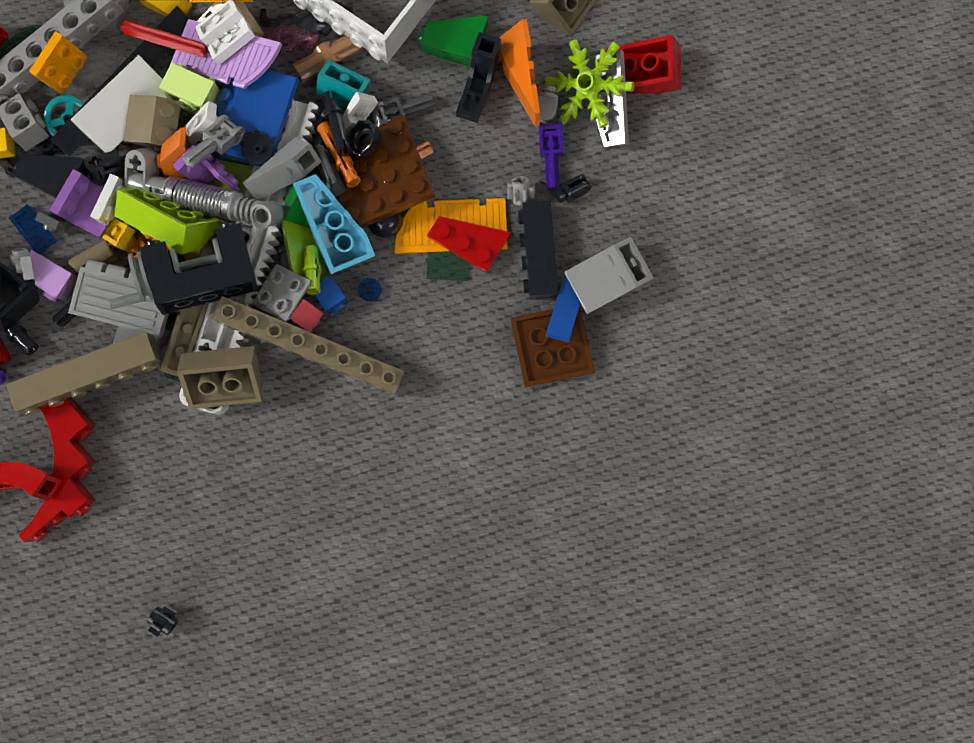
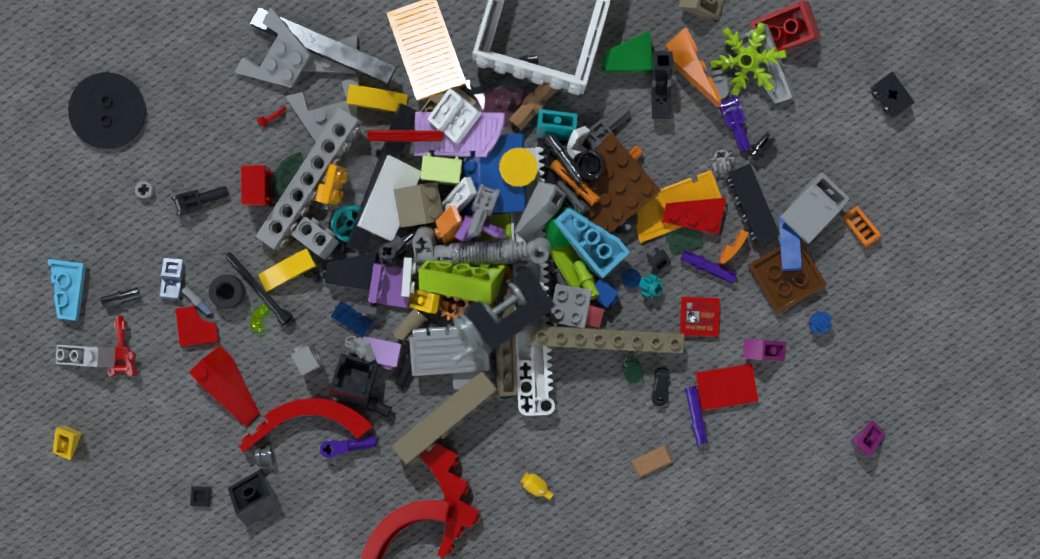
camera: 20 degrees left, 5 degrees up
dark tan slope [177,346,262,409] -> none
black piece [240,130,276,165] -> none
none -> yellow tile [499,148,538,187]
none -> yellow plant [520,472,553,500]
none -> clear green arm [622,353,643,383]
none -> medium nougat tile [631,445,674,478]
none -> teal gear [639,274,663,299]
none -> black tile [646,247,672,274]
none -> black piece [651,367,670,406]
none -> dark purple pin [680,249,737,284]
none -> red tile [680,297,720,336]
none -> dark purple pin [685,386,708,445]
none -> red tile [695,363,759,410]
none -> orange slope [718,230,749,264]
none -> magenta slope [743,339,786,361]
none -> blue gear [809,311,833,334]
none -> orange slope [842,206,881,249]
none -> magenta slope [851,420,885,456]
none -> black brick [870,71,915,118]

